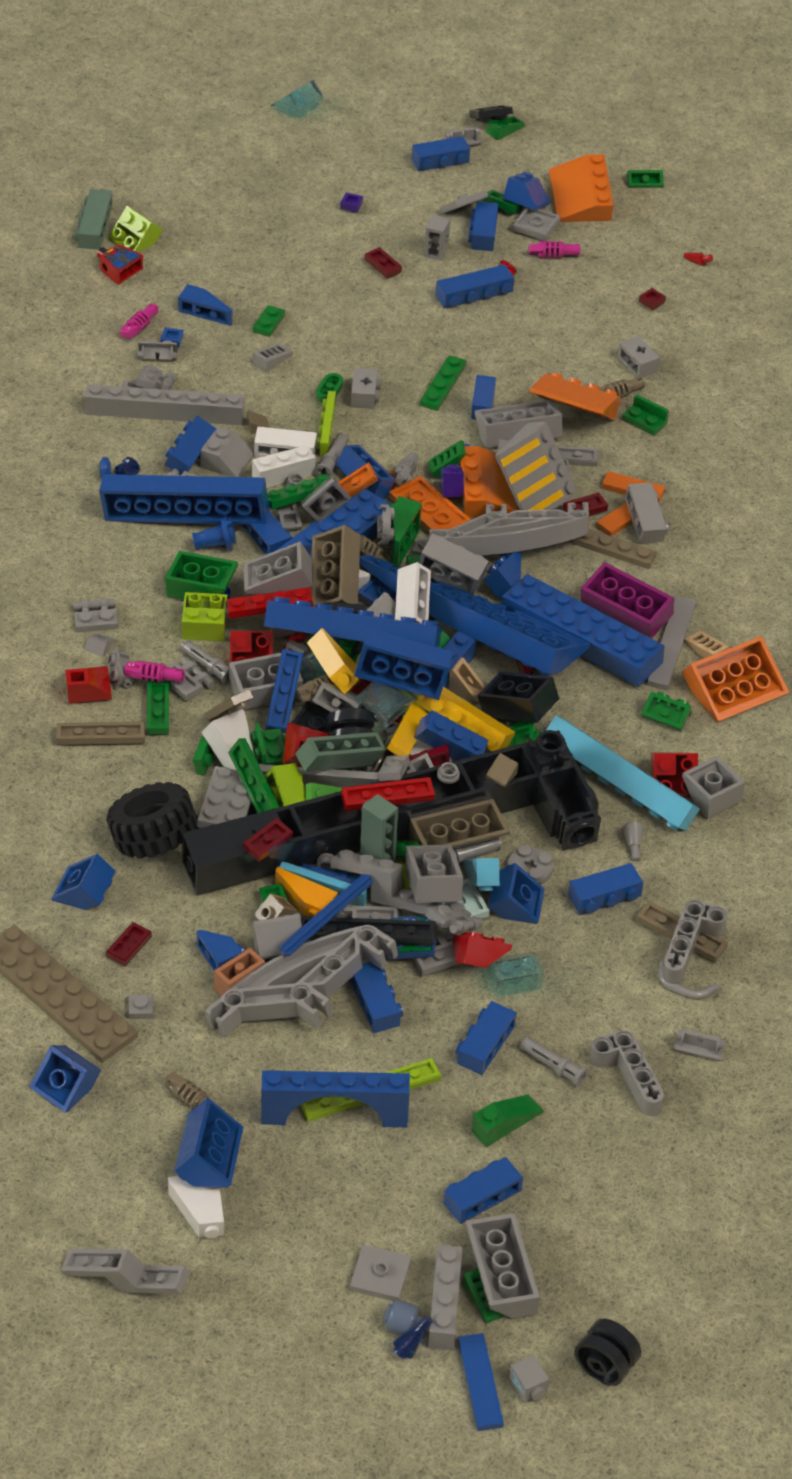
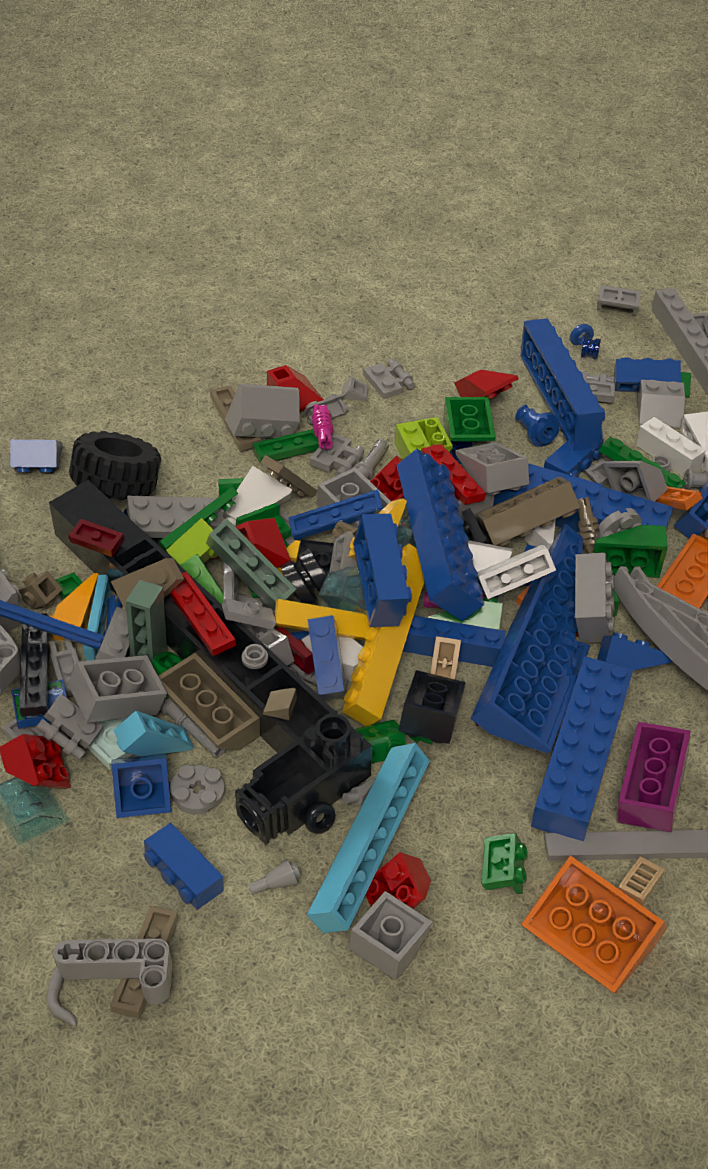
camera: 70 degrees right, 0 degrees up
none -> dark tan wing [111,558,184,613]
none -> light grey slope [225,384,300,438]
none -> red slope [454,369,519,399]
none -> light grey hinge [597,285,641,316]

